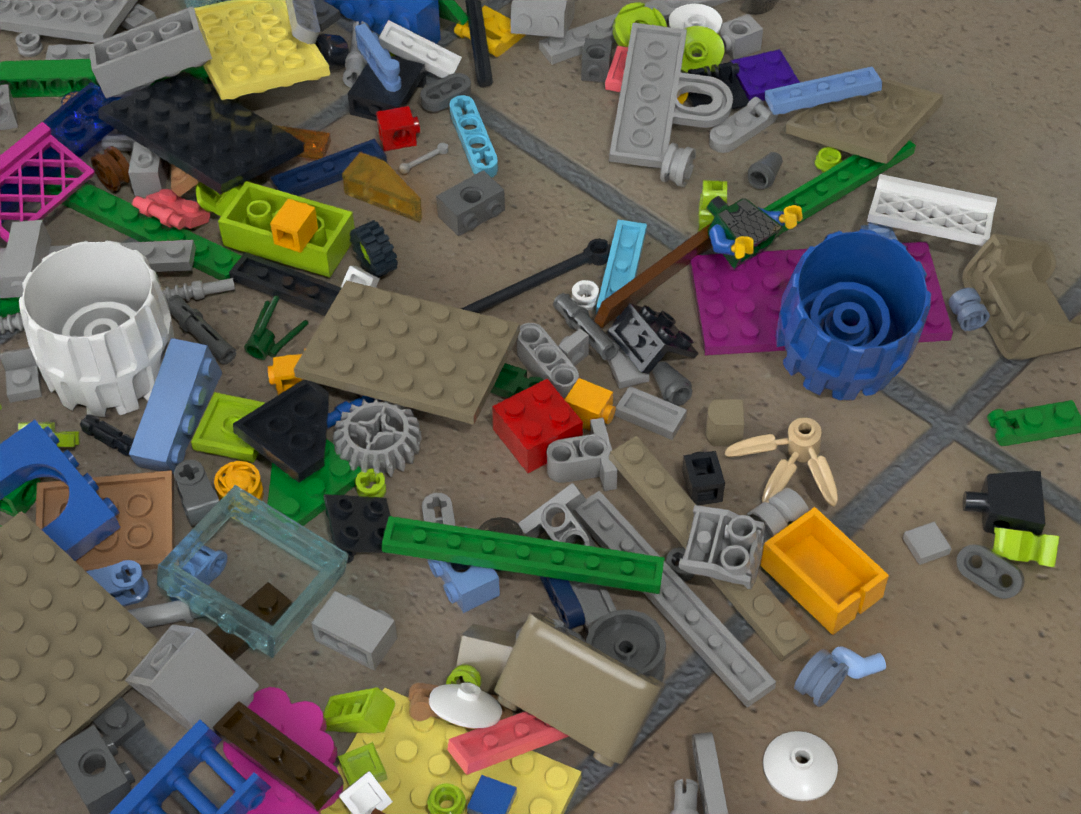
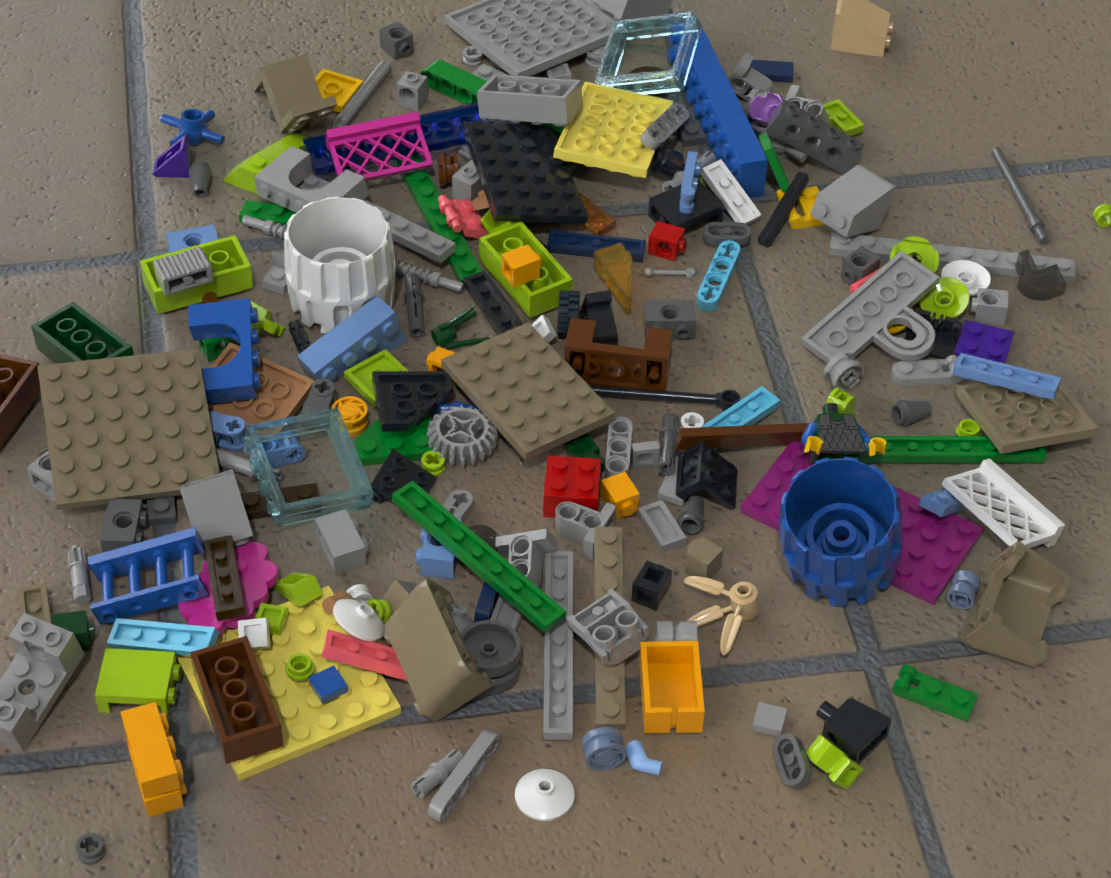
camera: 35 degrees right, 5 degrees down
none -> white bush [346,584,373,603]
none -> reddish brown plate [564,318,673,391]
none -> black tile [579,290,618,345]

